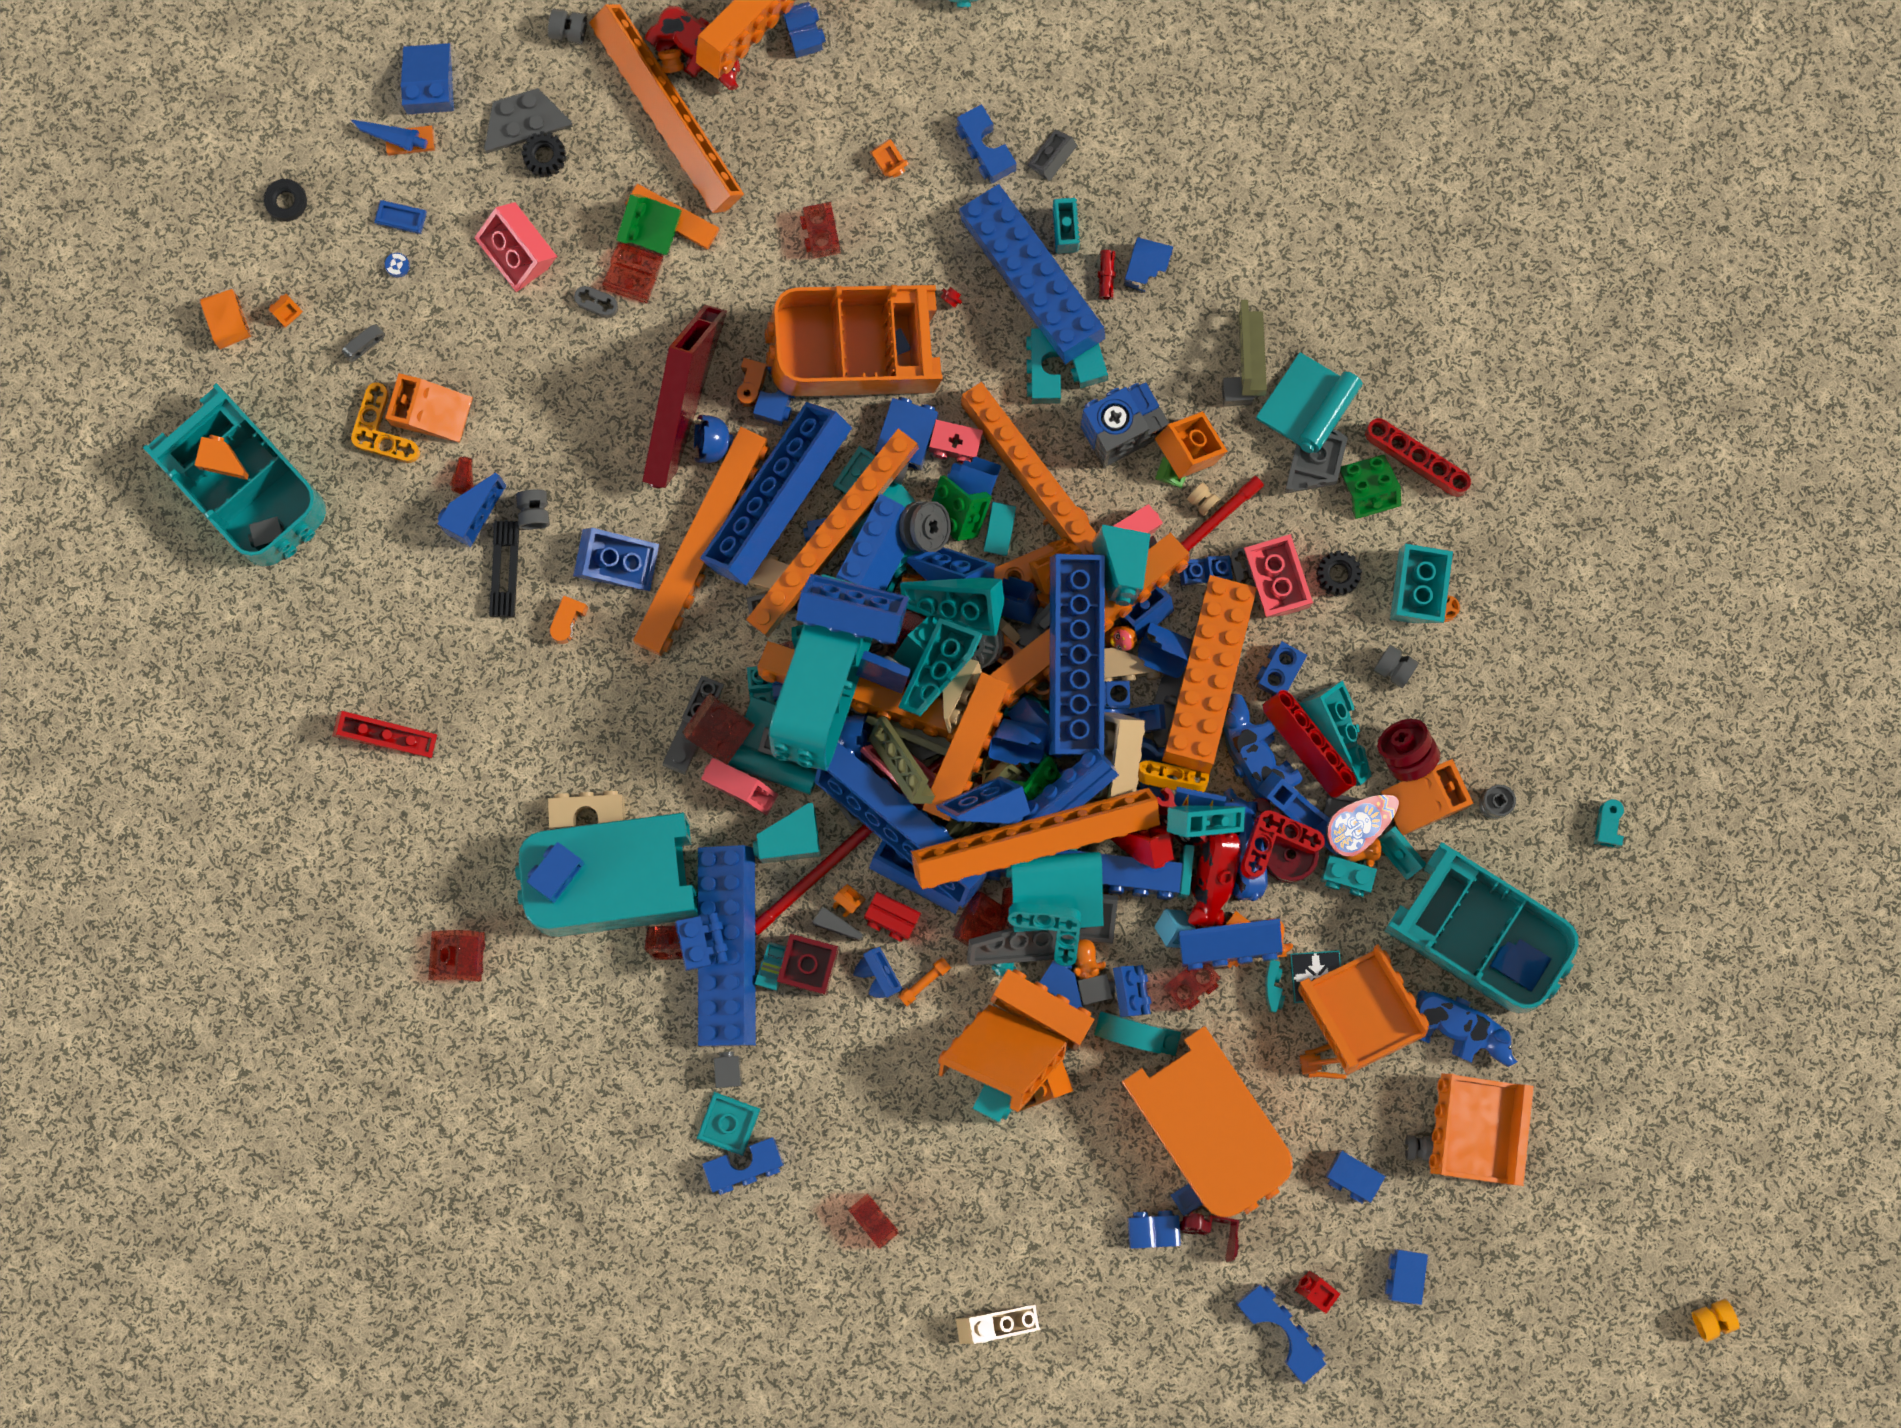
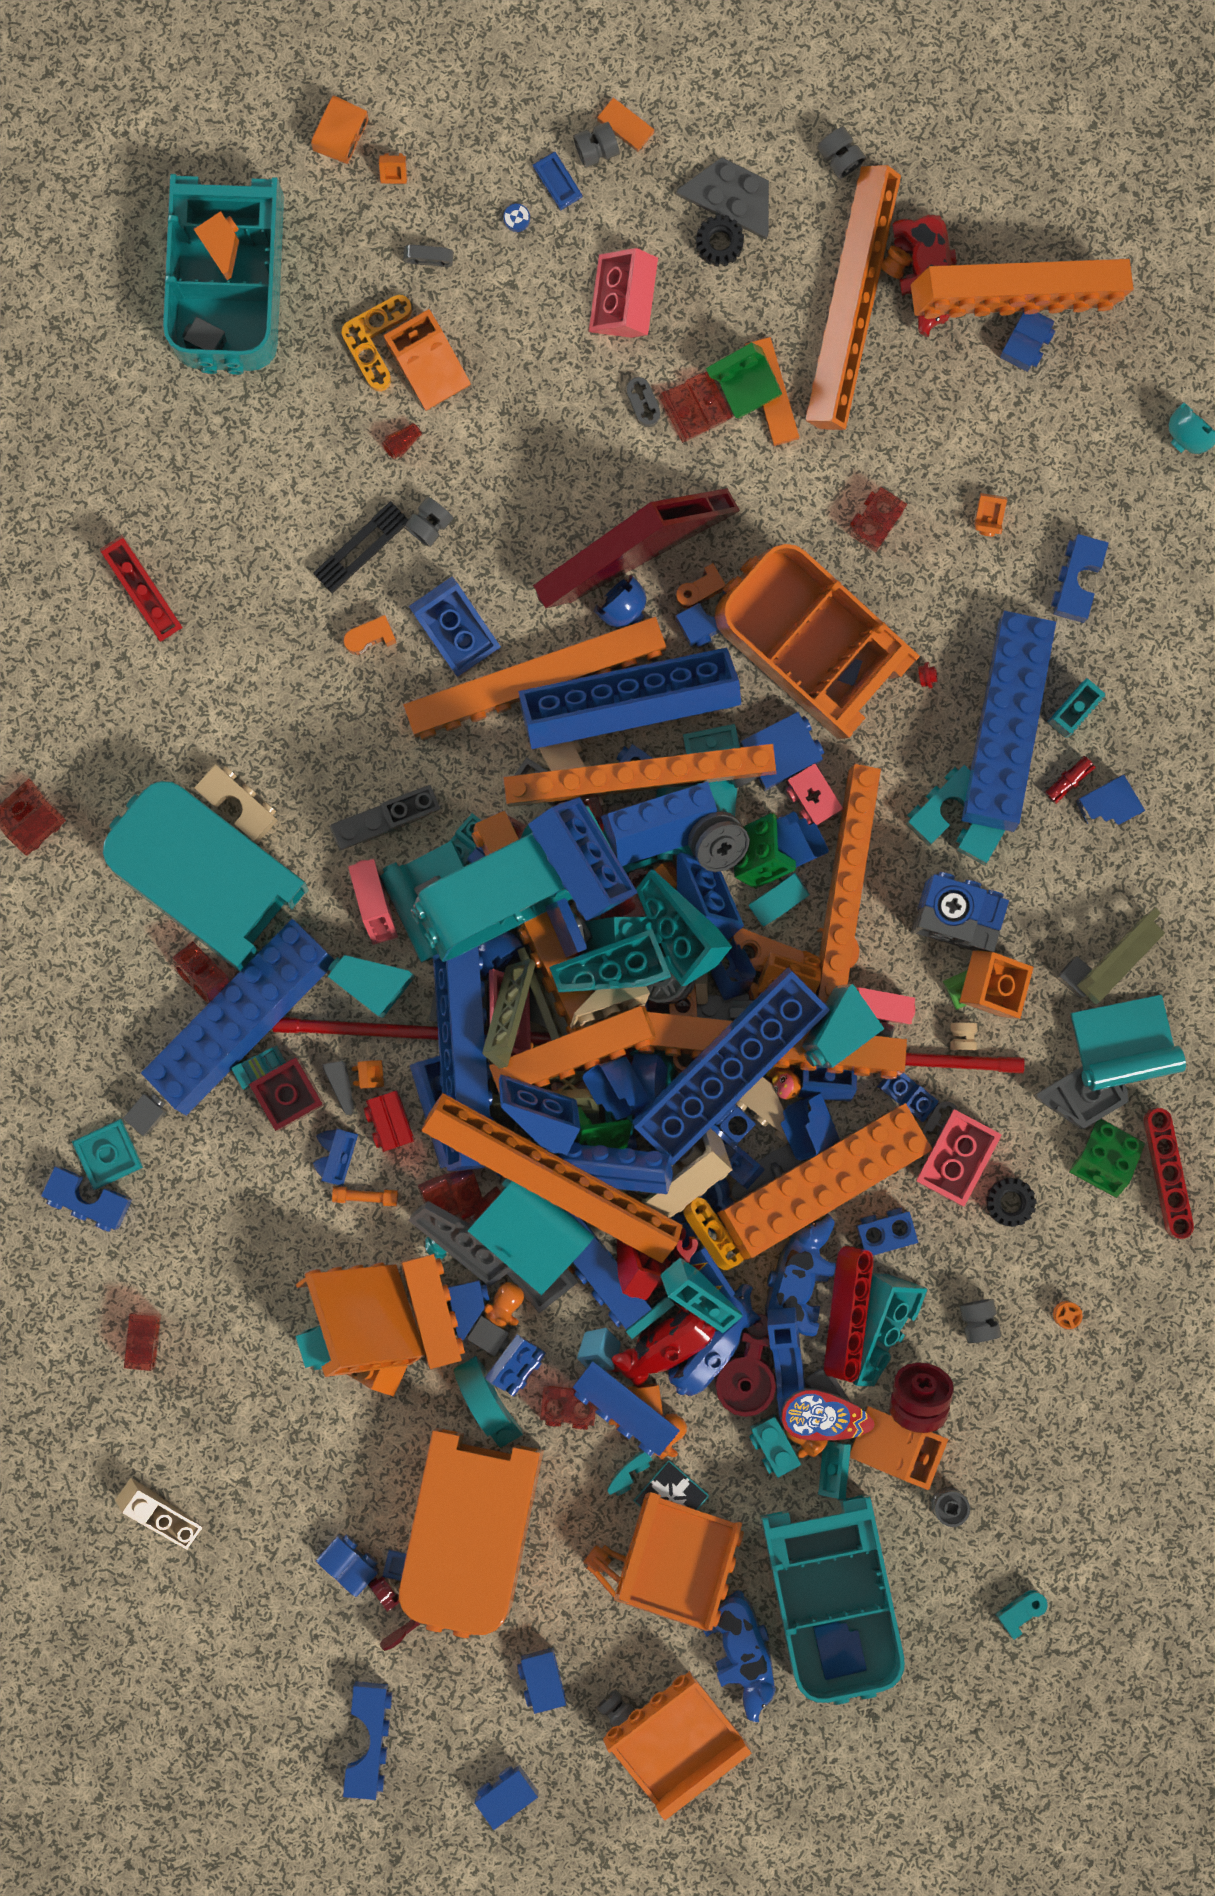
camera: 45 degrees right, 5 degrees up
black tyre [264,179,307,222] -> none
blue bar [350,119,428,151] -> none
blue slope [401,43,454,115] -> none
blue slope [437,473,507,547] -> none
blue brick [526,842,585,903] -> none
blue plate [675,913,728,971] -> none
clear red brick [682,693,755,765] -> none
teal beam [1008,903,1081,966] -> none
dark grey slope [1027,129,1077,182] -> none
red beam [1240,810,1325,880] -> none
red bracket [1295,1271,1341,1314] -> none
teal slope [1390,544,1453,623] -> none
none -> dark grey wheel [573,122,620,168]

